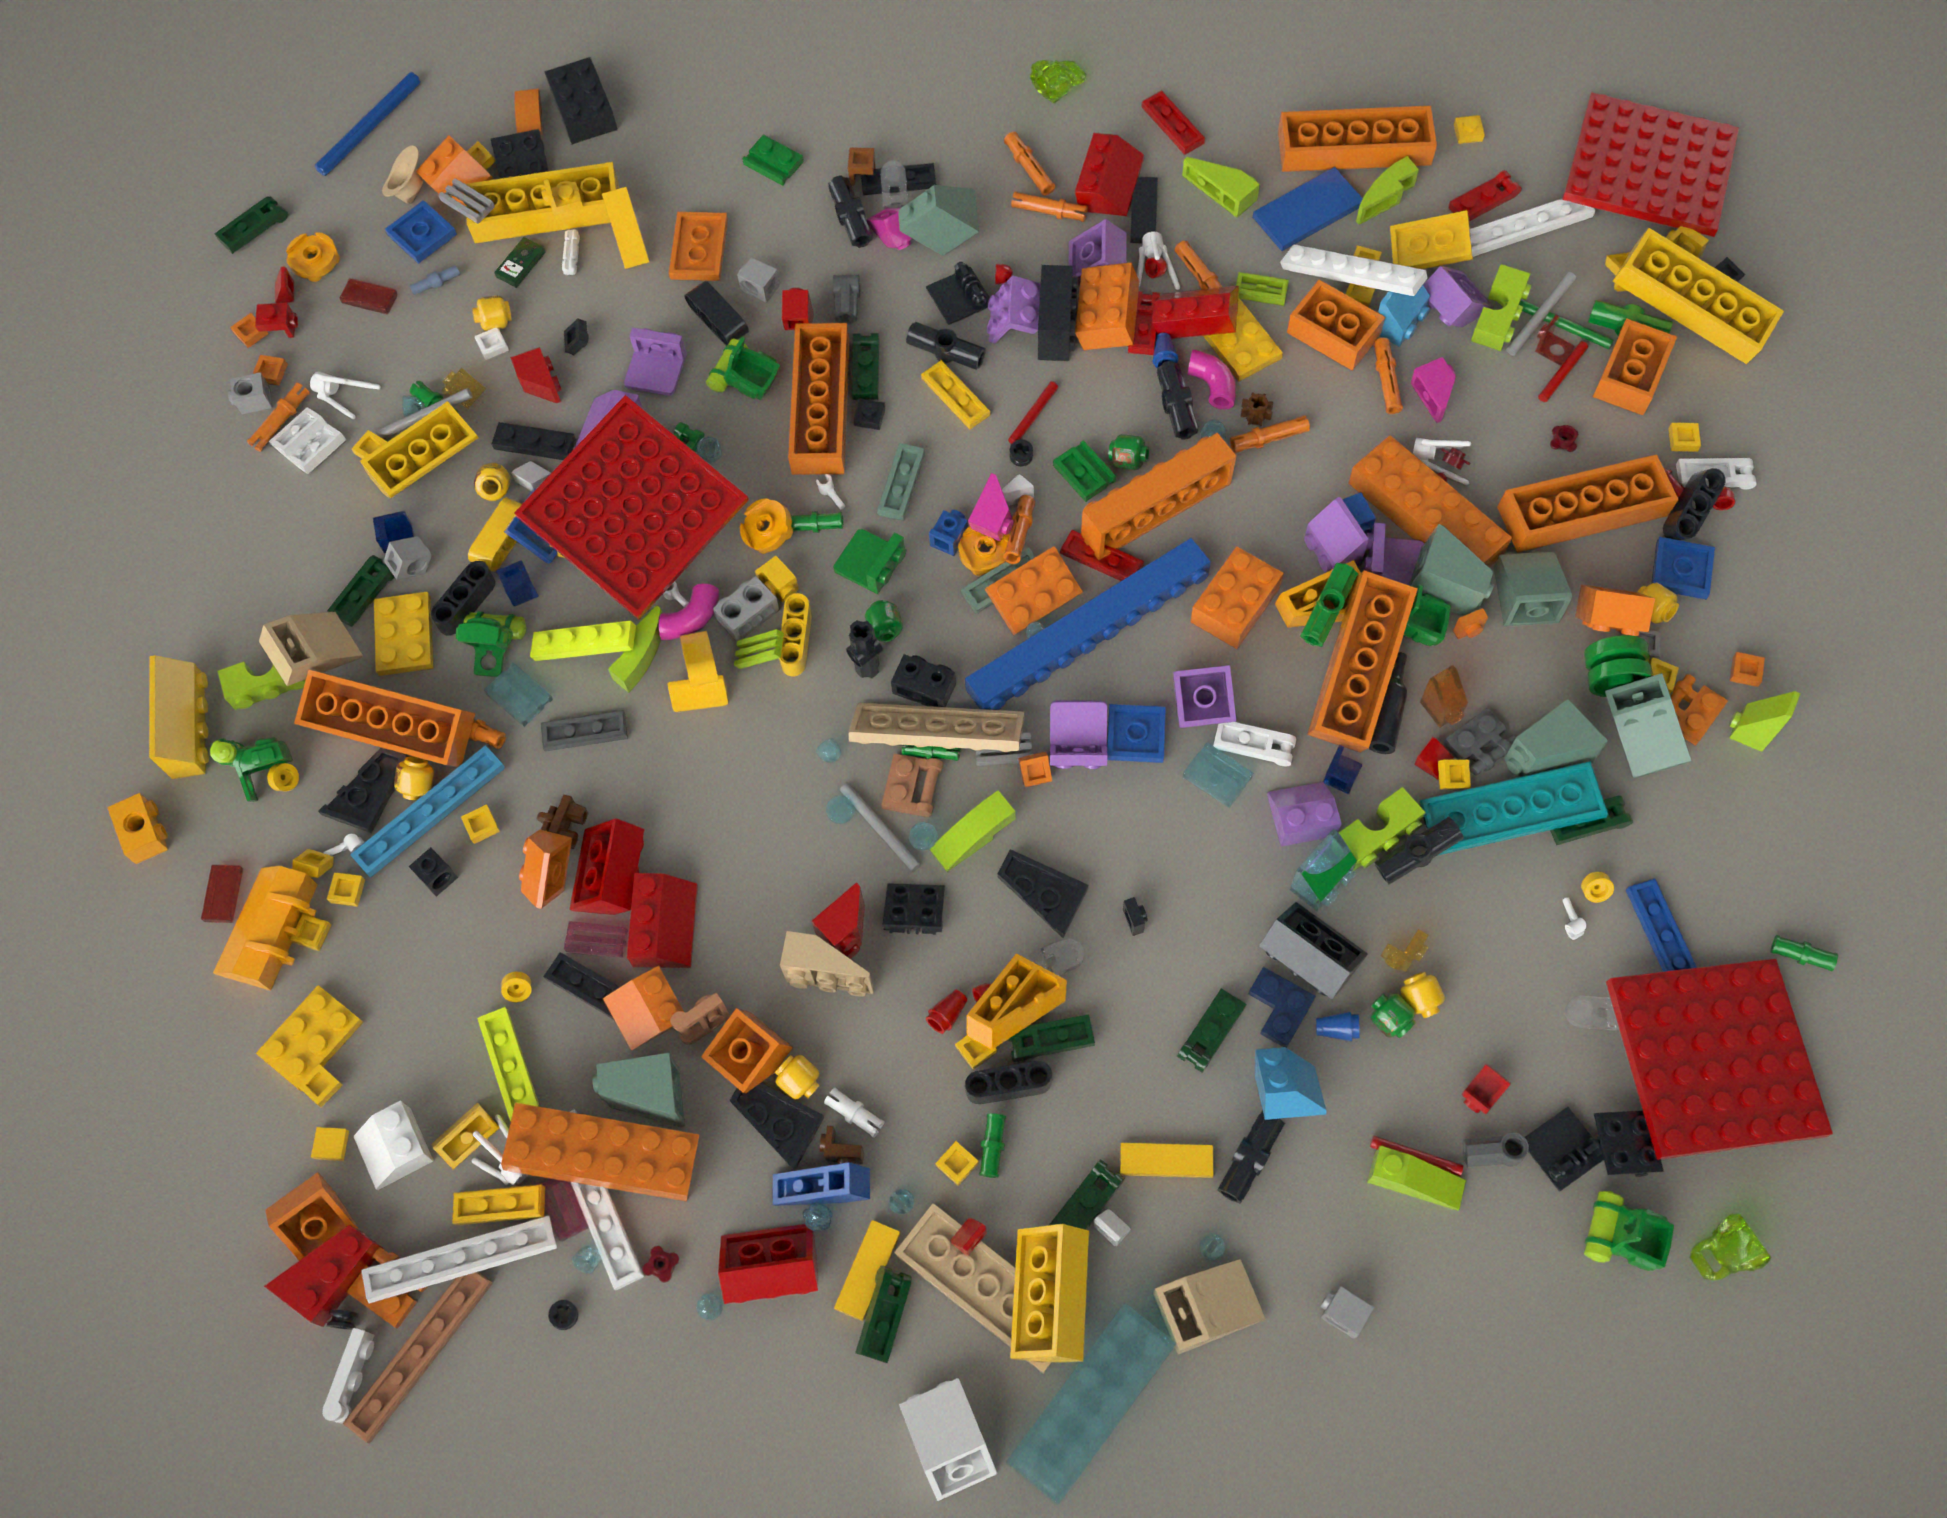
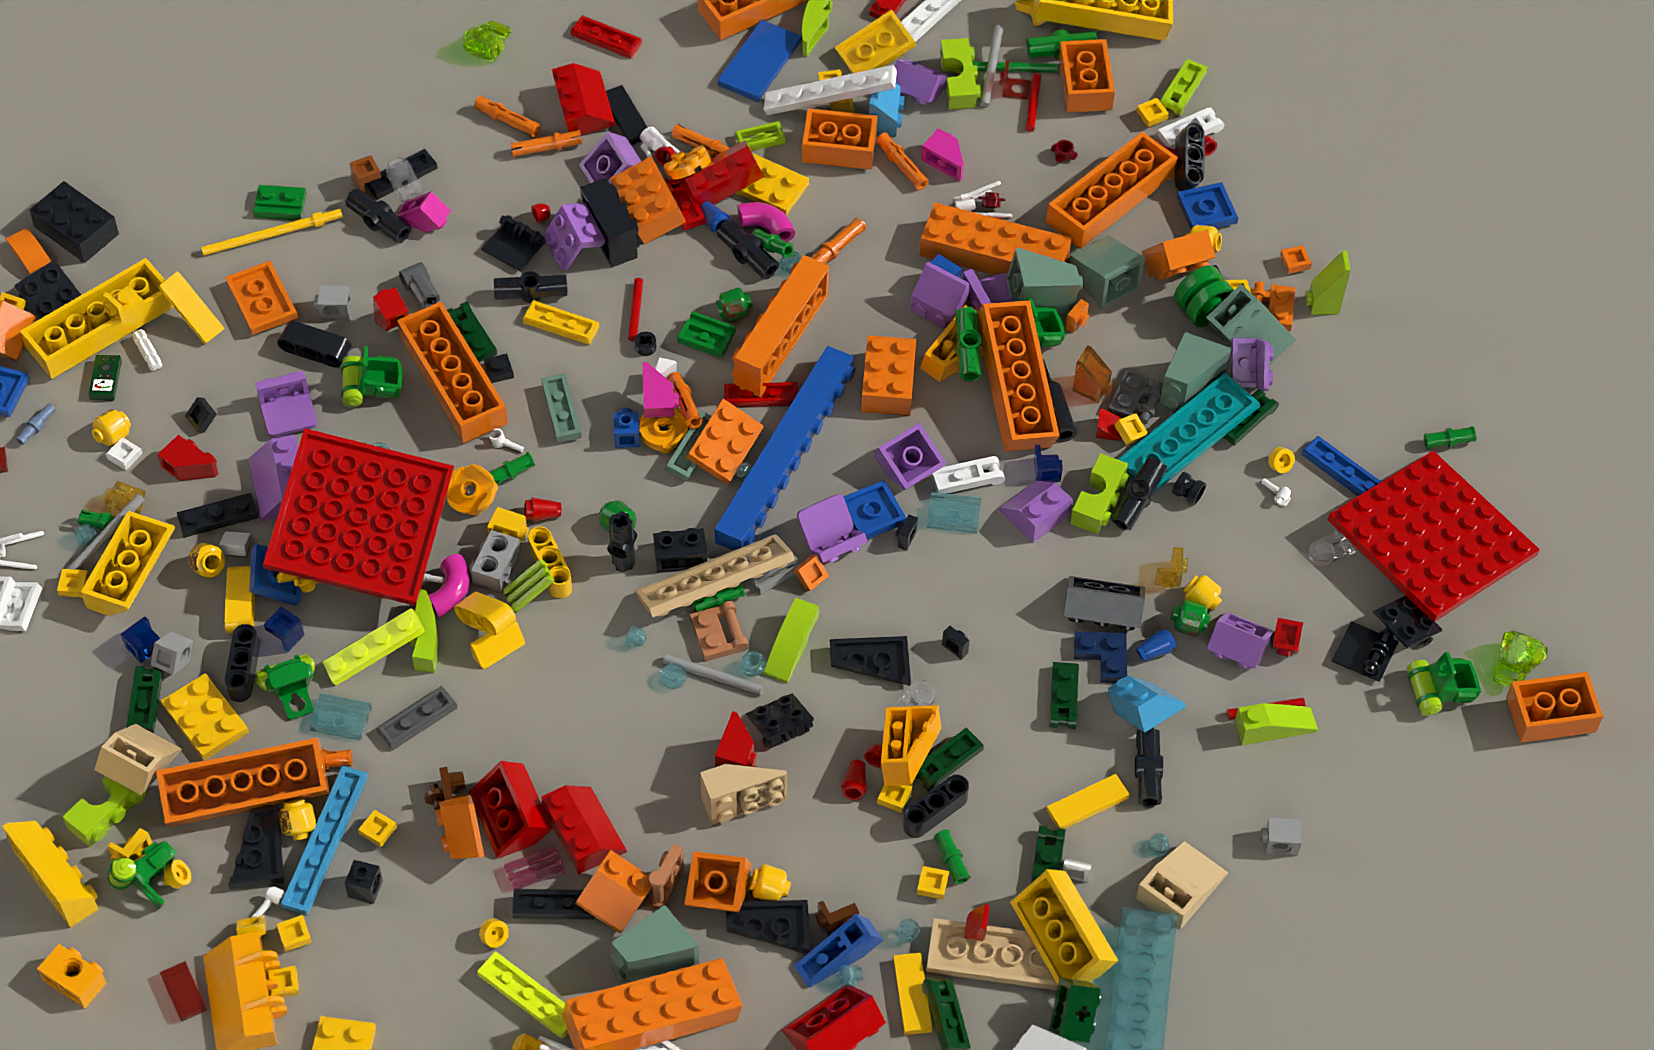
camera: 35 degrees left, 10 degrees down
light grey tile [439,178,495,224] -> none
white pin [824,1088,885,1138] -> none
green bracket [833,529,906,594] -> none
sand green slope [898,185,979,256] -> none
lime slope [1182,157,1260,218] -> none
reddish brown gear [1240,392,1273,426] -> none
clear light blue slope [1290,829,1357,911] -> none
dark grey piece [1463,1132,1529,1168] -> none
none -> yellow bracket [107,828,152,861]
none -> yellow bar [201,209,343,256]
none -> red cone [524,497,562,522]
none -> light orange plate [664,146,711,179]
none -> green pin [752,229,794,258]
none -> black plate [896,514,918,551]
none -> dark green brick [1048,978,1101,1043]
none -> lime plate [1160,59,1208,116]
none -> black wheel [1172,471,1207,505]
none -> medium lavender slope [1207,612,1274,669]
none -> medium lavender bracket [1231,338,1274,391]
none -> orange brick [1506,672,1603,743]

